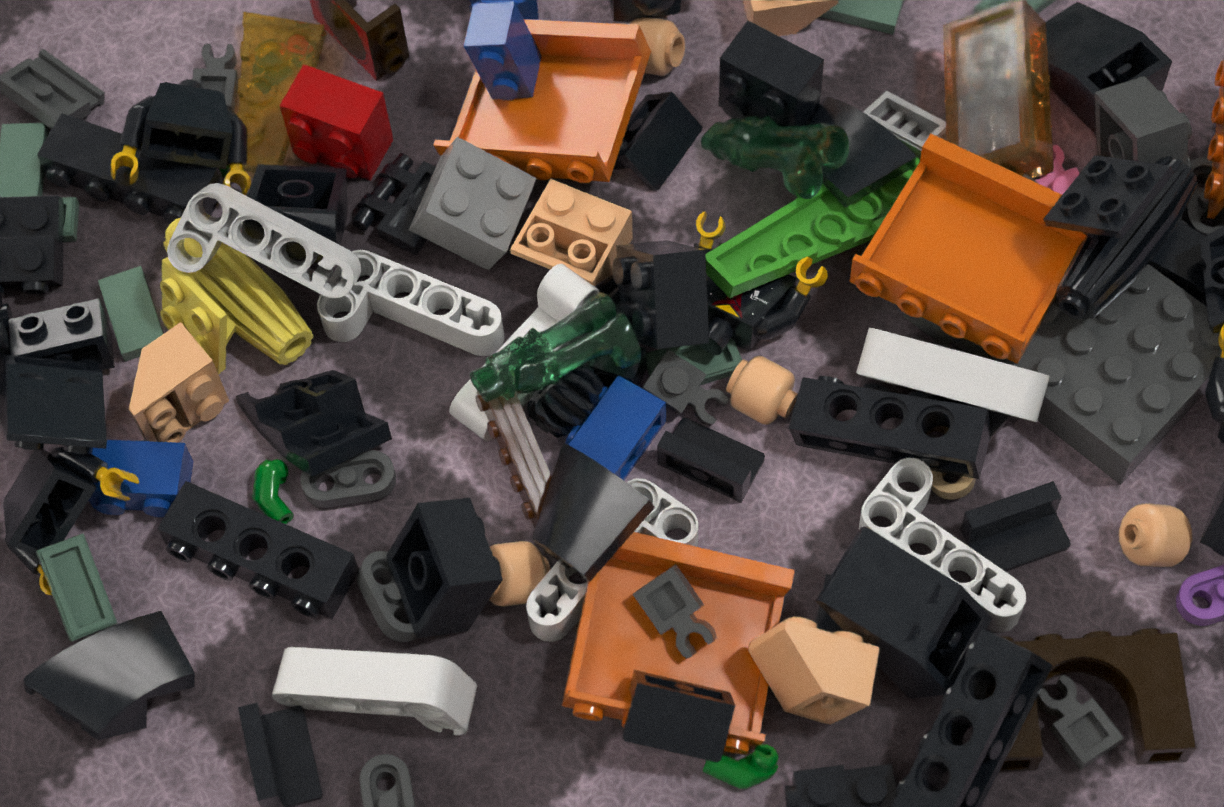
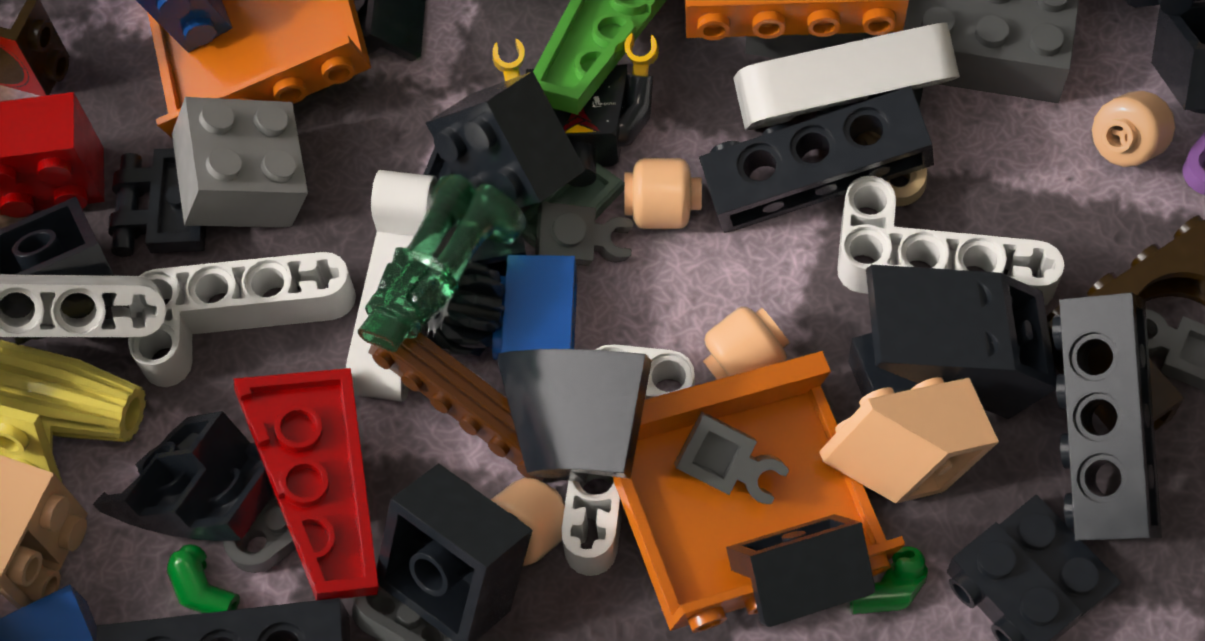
camera: 30 degrees left, 0 degrees up
light nougat slope [510,179,633,286] -> none
black panel [657,418,765,503] -> none
black panel [960,481,1071,572] -> none
none -> red wing [233,368,379,600]
none -> light nougat head [703,306,790,380]

